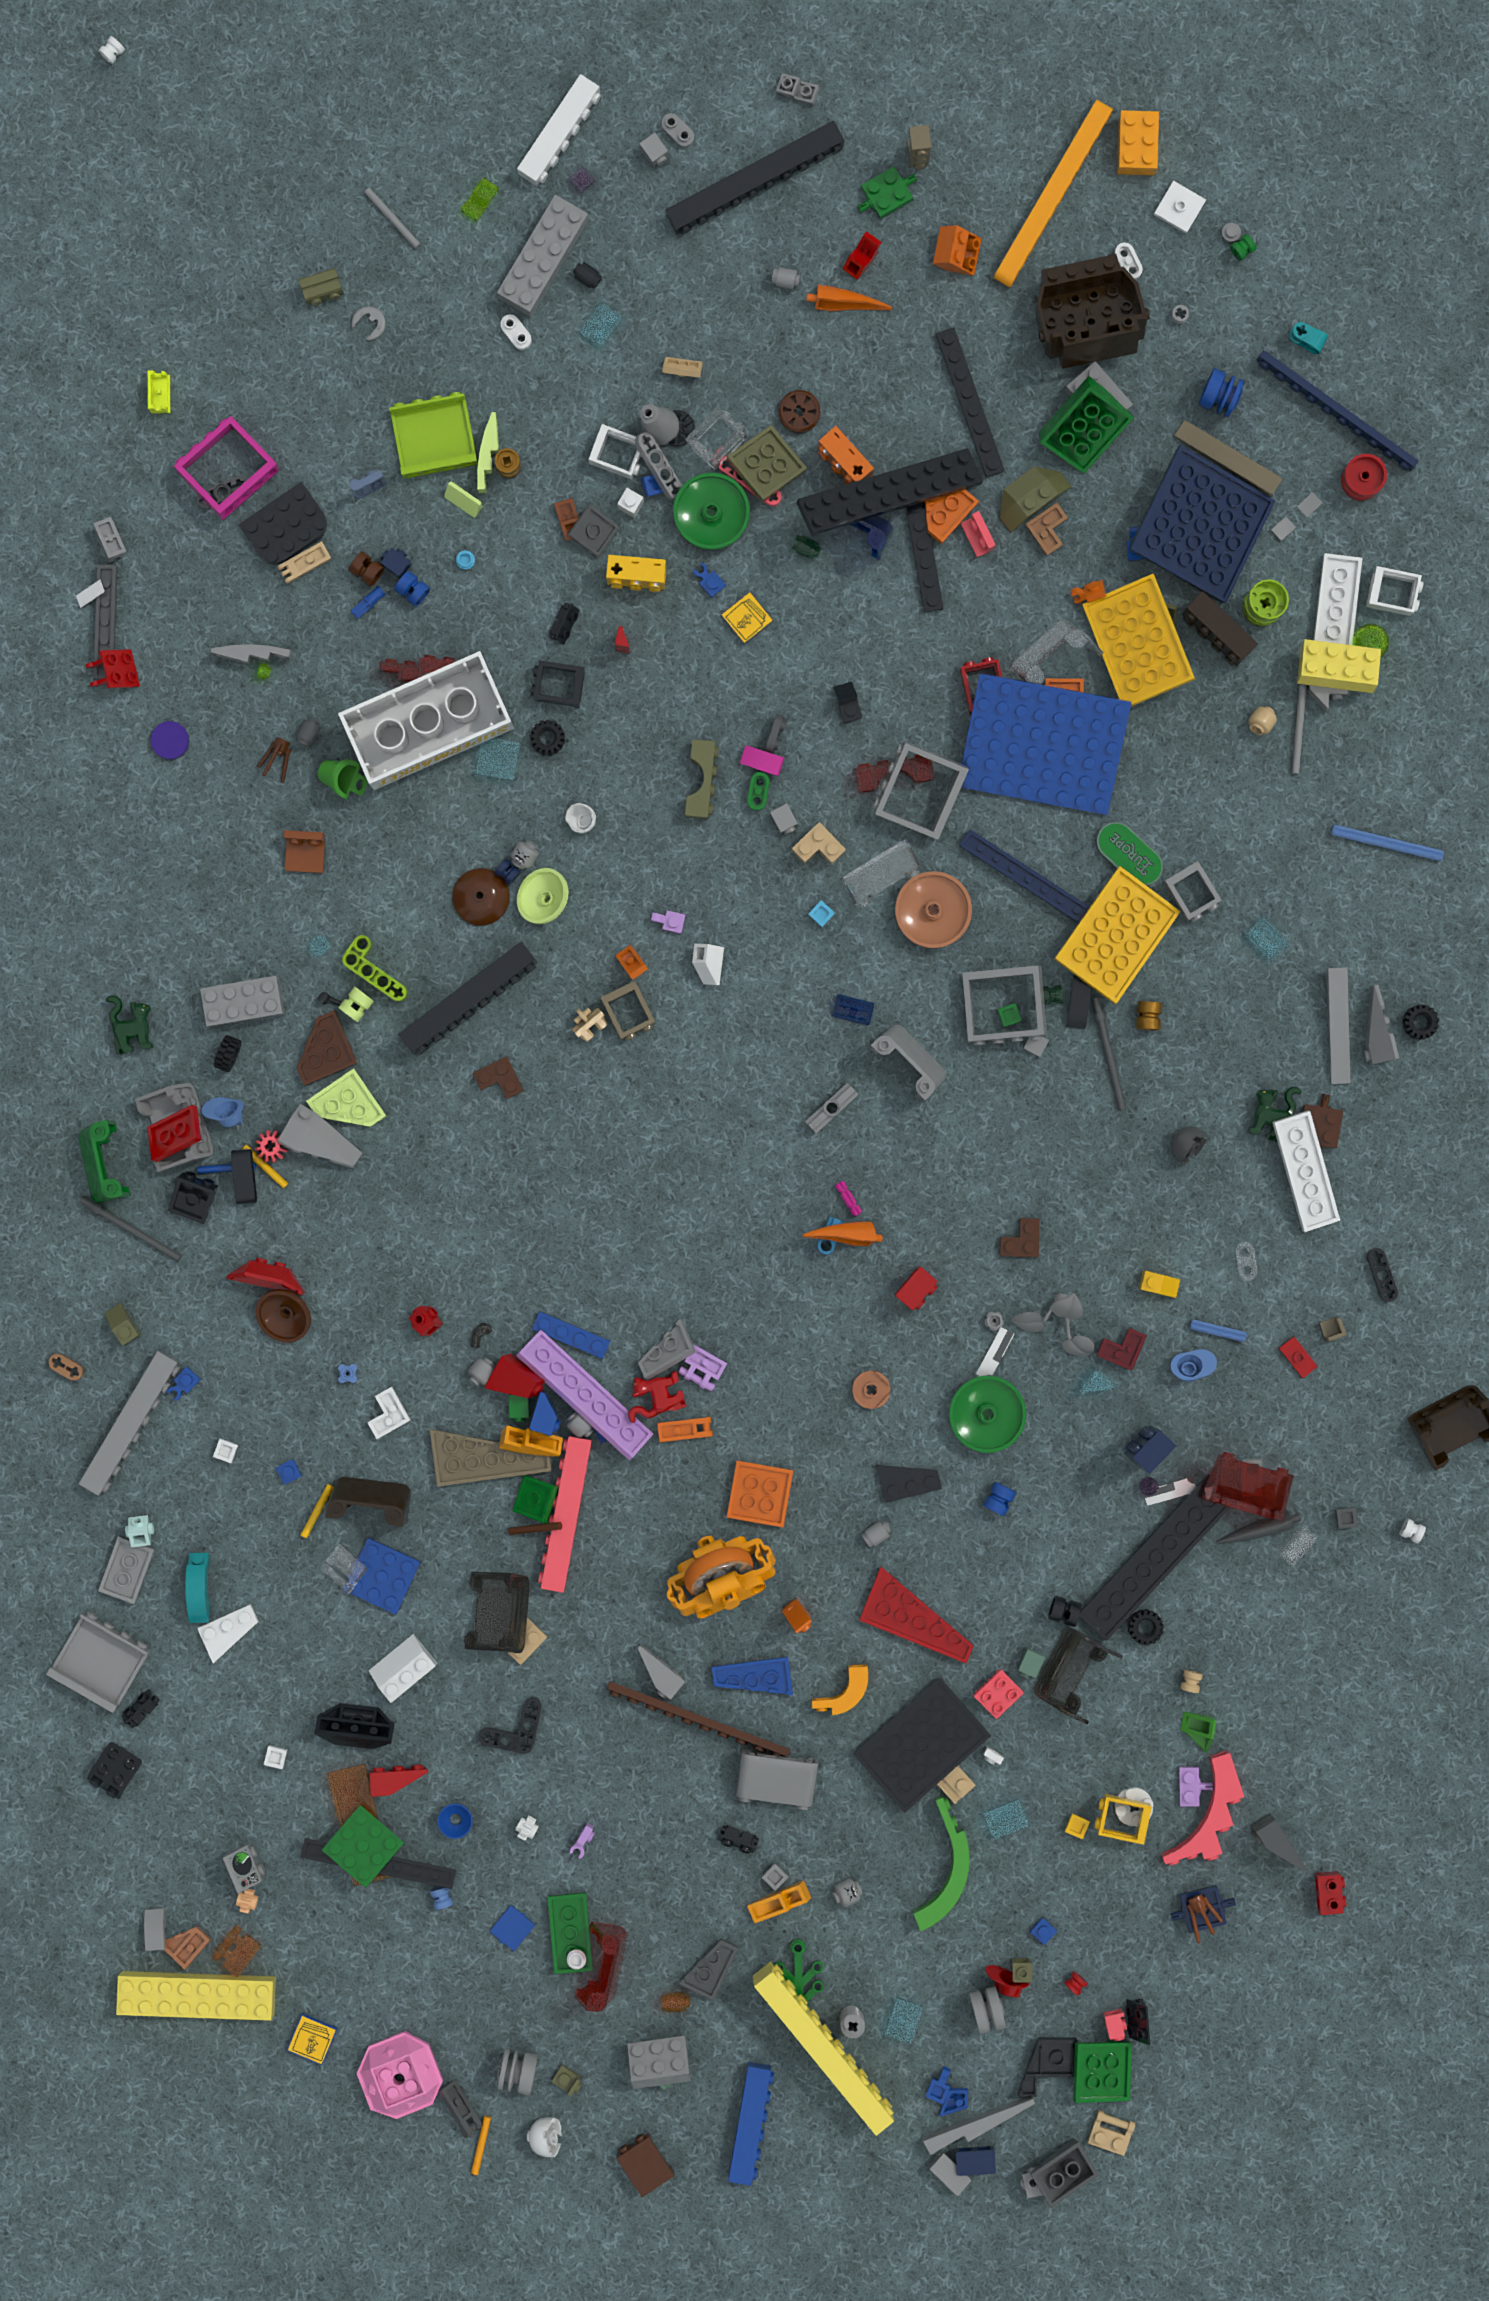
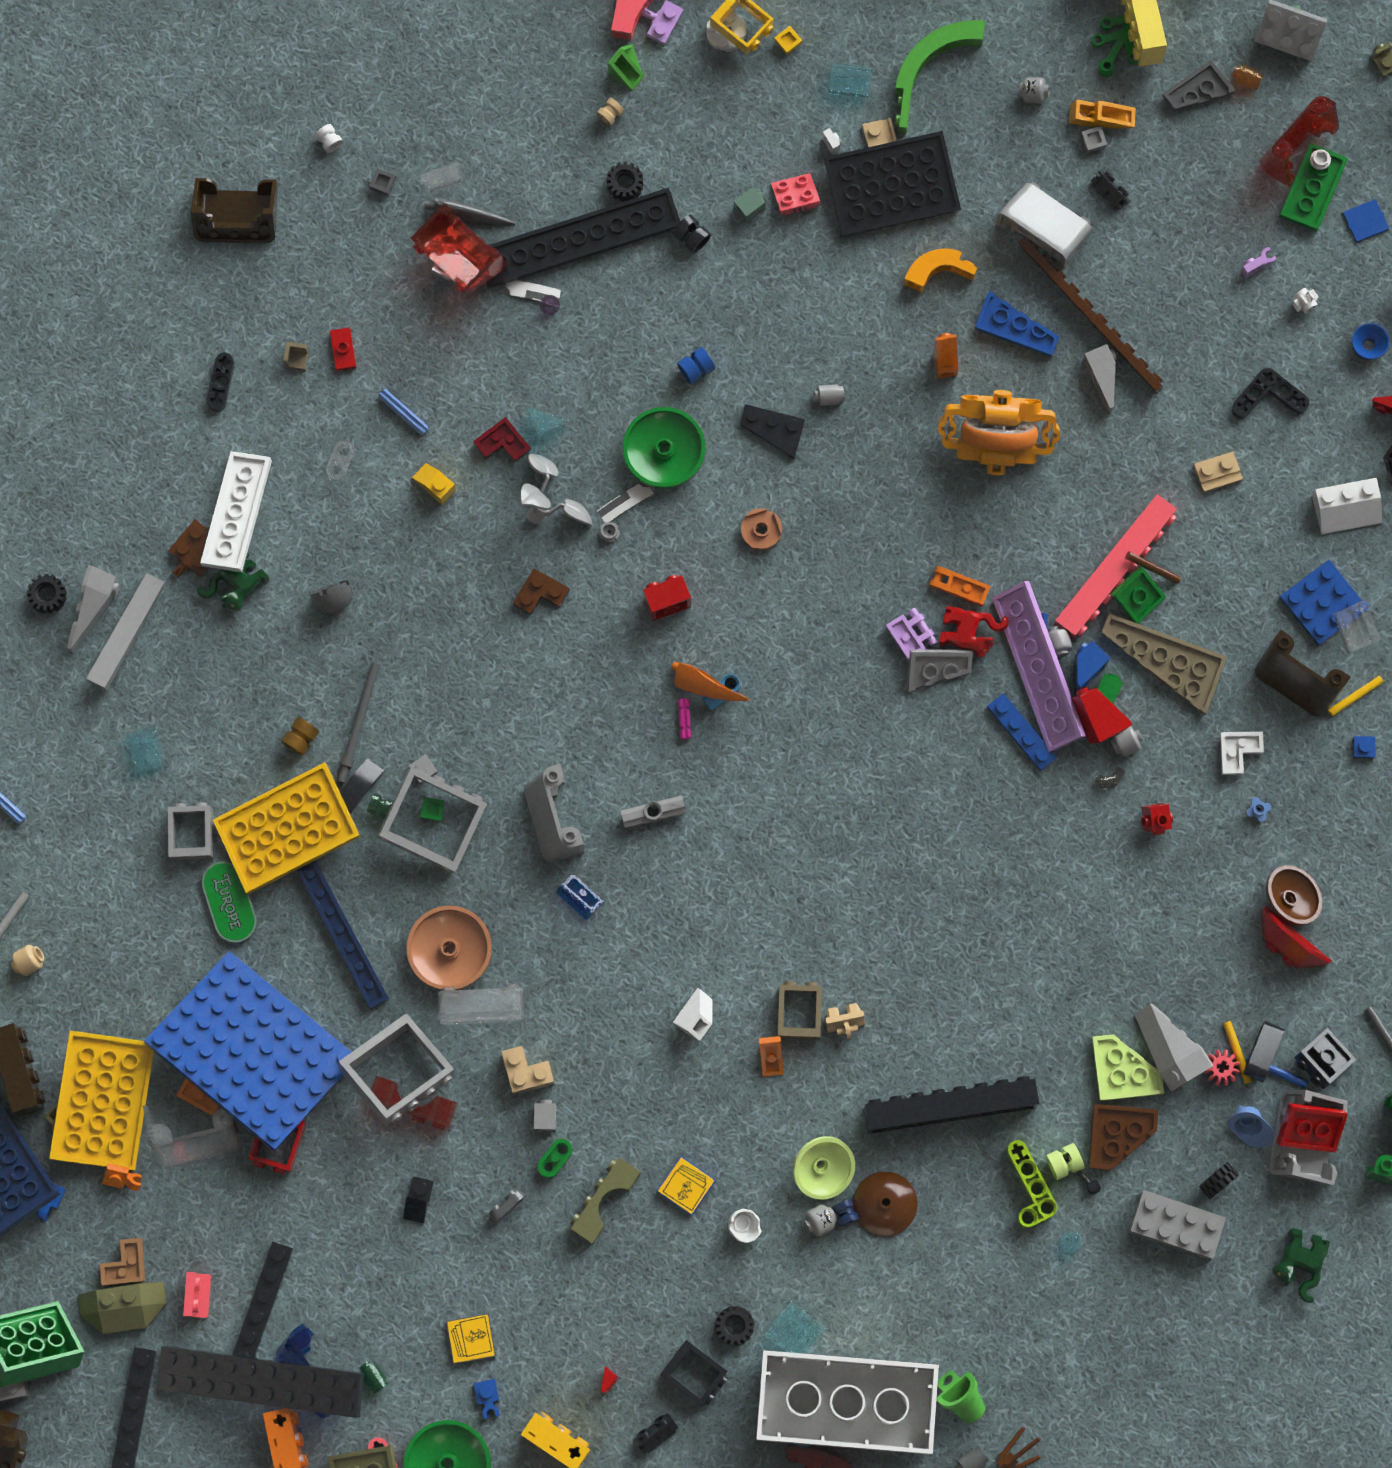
camera: 150 degrees left, 10 degrees down
dark orange bracket [284,830,326,873] -> none
clear smoke windscreen [464,1572,530,1653] -> none
reddish brown plate [473,1056,524,1099] -> none
light orange slope [499,1426,563,1457] -> none
lavender plate [651,910,685,934] -> none
orange plate [727,1460,793,1528] -> none
dark pink slope [740,745,784,776] -> none
medium azure plate [808,900,835,927] -> none
red wing [859,1566,974,1664] -> none
orange plate [925,489,979,545] -> none
clear smoke windscreen [1034,1627,1123,1725] -> none
dark blue brick [1124,1425,1176,1474] -> none
medium blue piece [1171,1349,1217,1382] -> none
none -> yellow tile [656,1156,716,1216]

